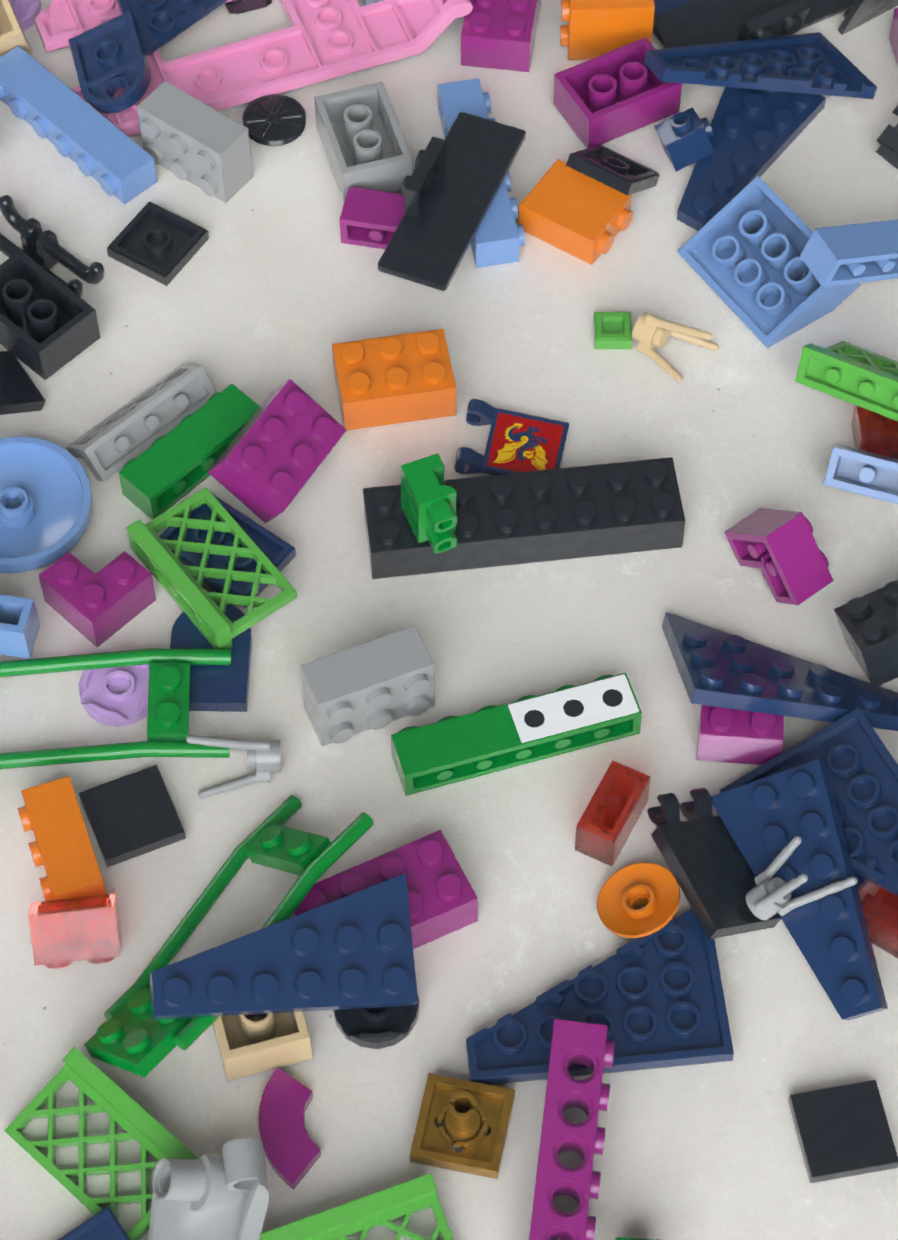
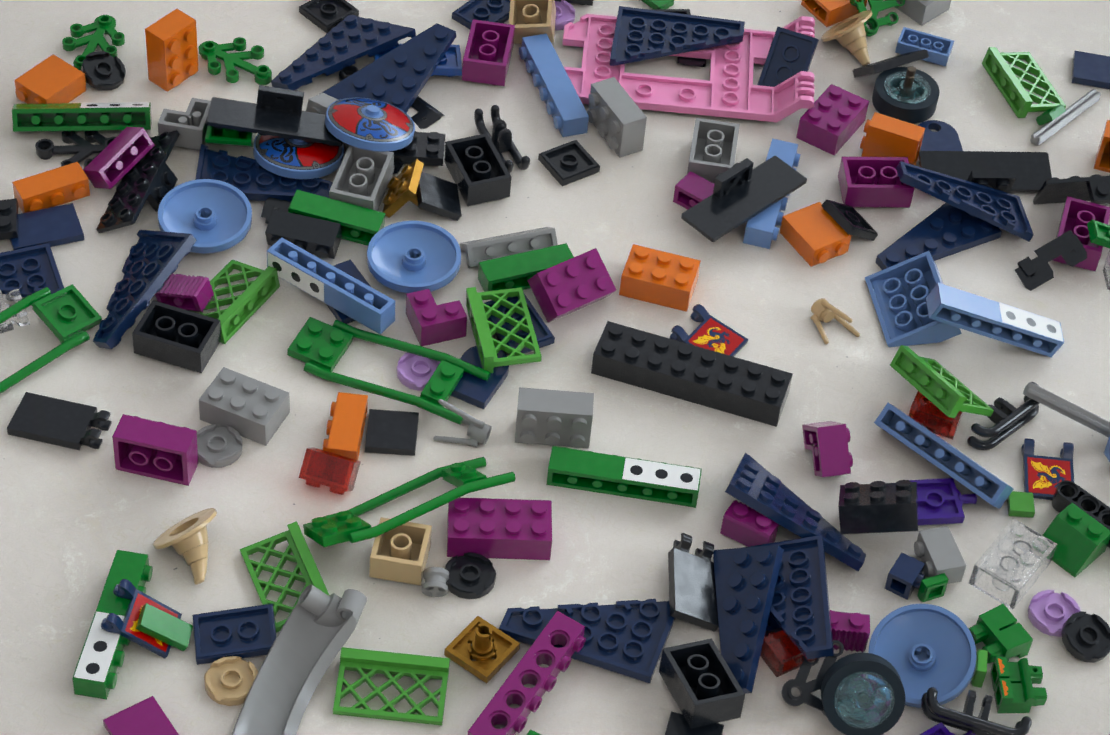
camera: 20 degrees right, 10 degrees down
dark blue tile [69,11,151,113] -> none
dark blue wing [149,873,418,1020] -> none
black wheel [243,94,306,146] -> none
magenta tile [258,1067,321,1190] -> none
green hips [401,453,457,554] -> none
clear red brick [575,760,651,867] -> none
bright green tile [593,312,632,349] -> none
orange dish [597,863,680,938] -> none
dark blue brick [654,107,715,172] -> none
light grey plant [745,836,857,920] -> none
none -> light grey wheel [422,567,449,597]
none -> black brick [659,638,745,728]

